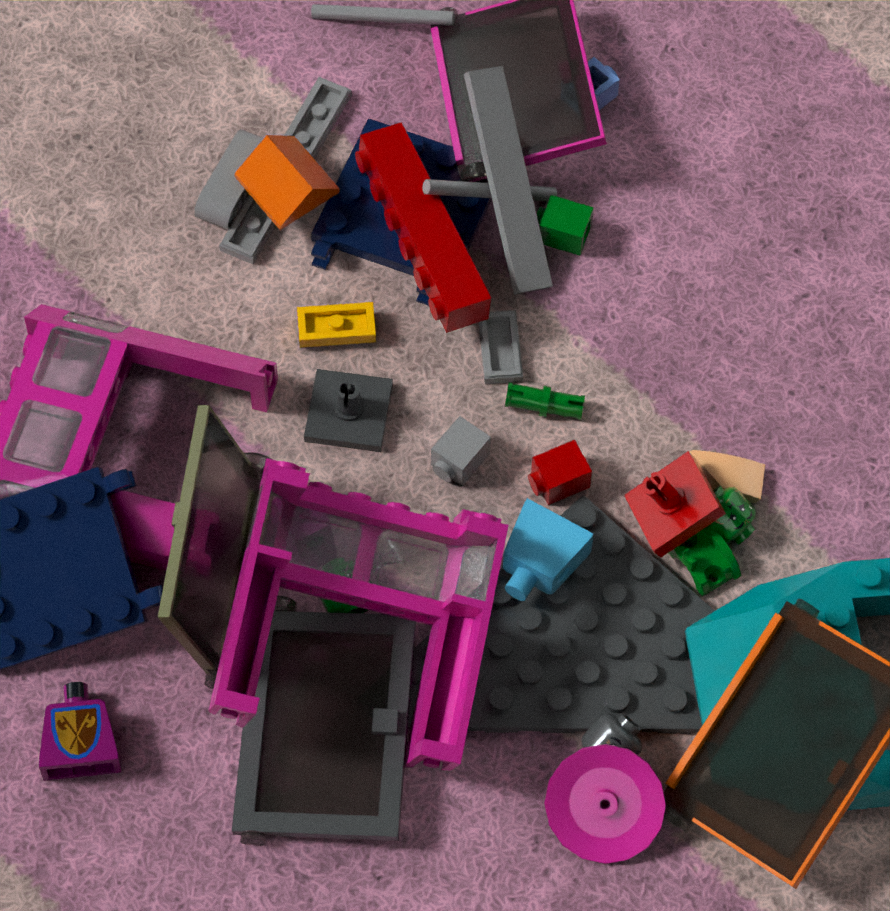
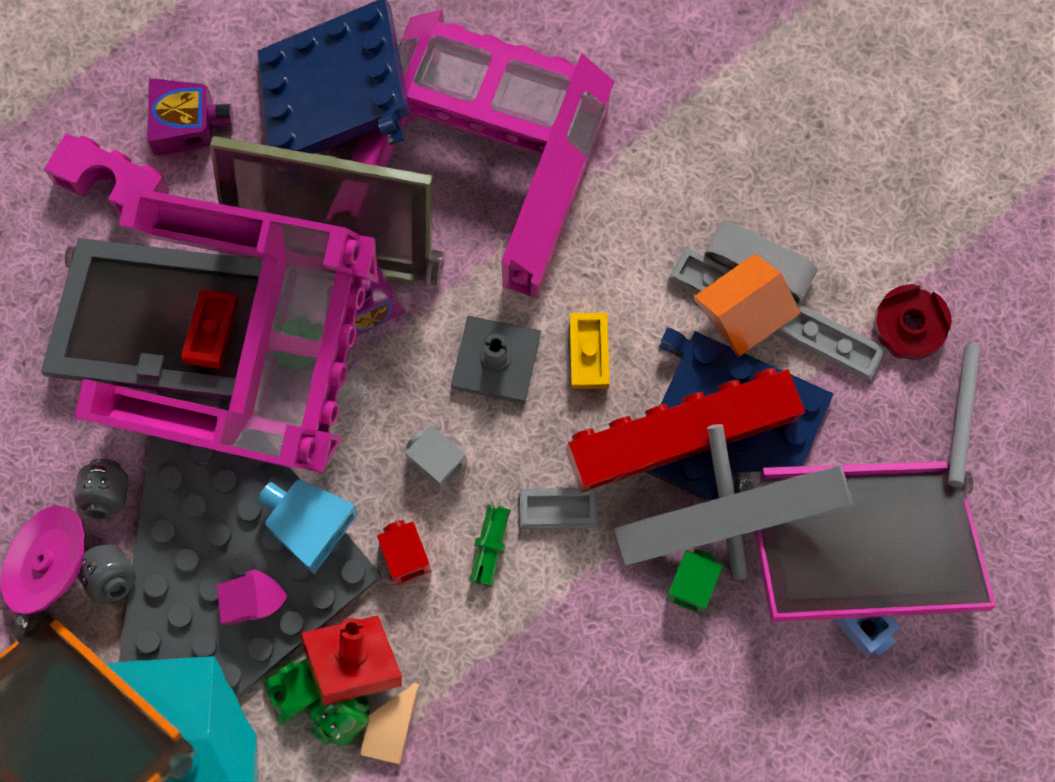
camera: 95 degrees right, 10 degrees up
none -> dark pink arch [44,133,169,214]
none -> dark grey head [74,459,129,519]
none -> red plate [181,289,239,369]
none -> dark pink tile [217,570,287,625]
none -> dark red plate [873,284,952,360]

